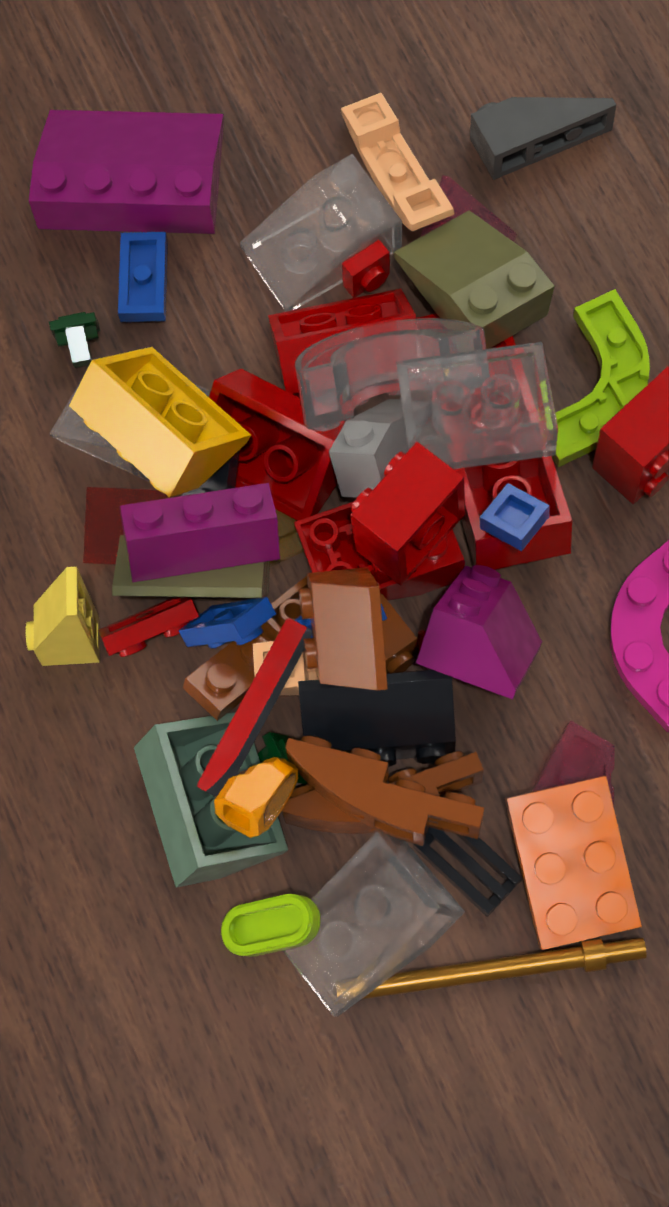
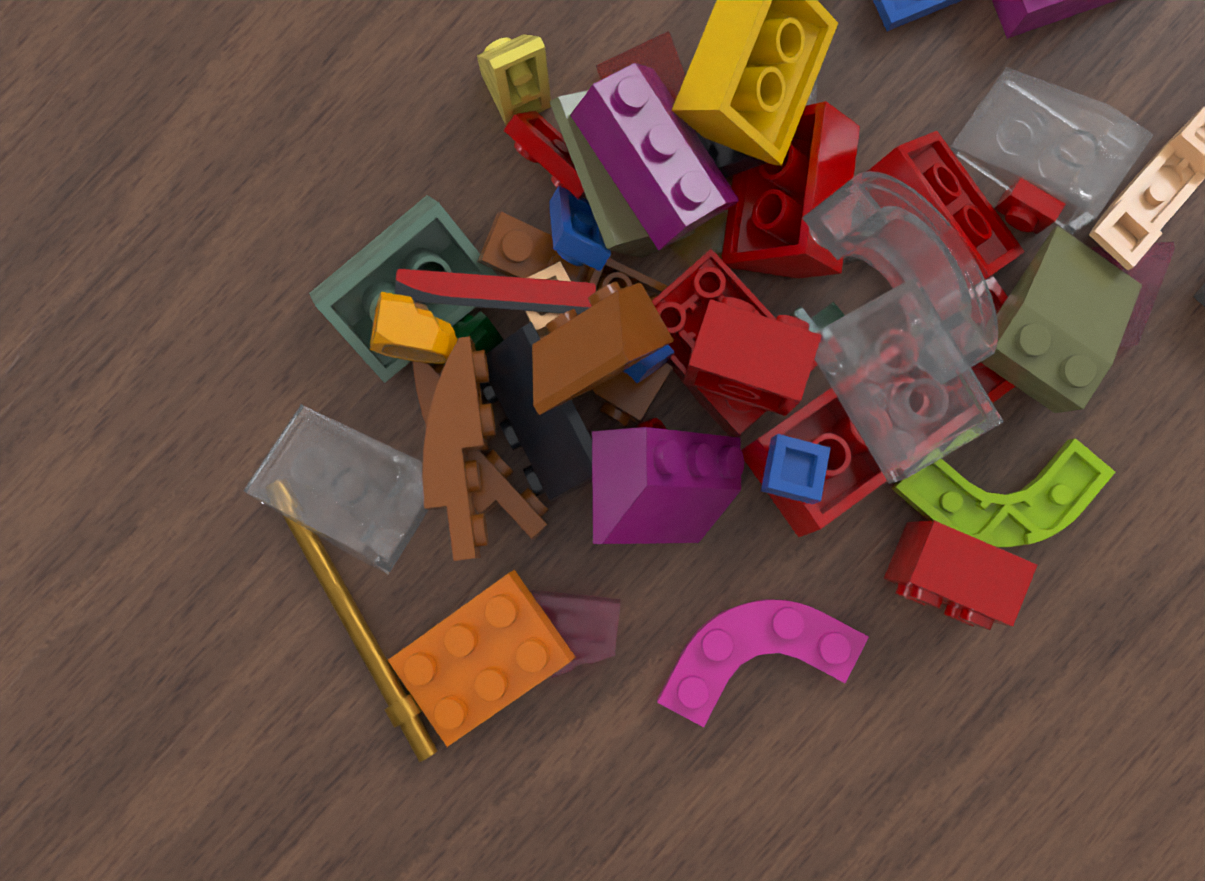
camera: 60 degrees right, 15 degrees up
lime tile [221,894,320,957] -> none
light grey slope [329,399,433,498] -> none
black tile [413,827,523,917] -> none

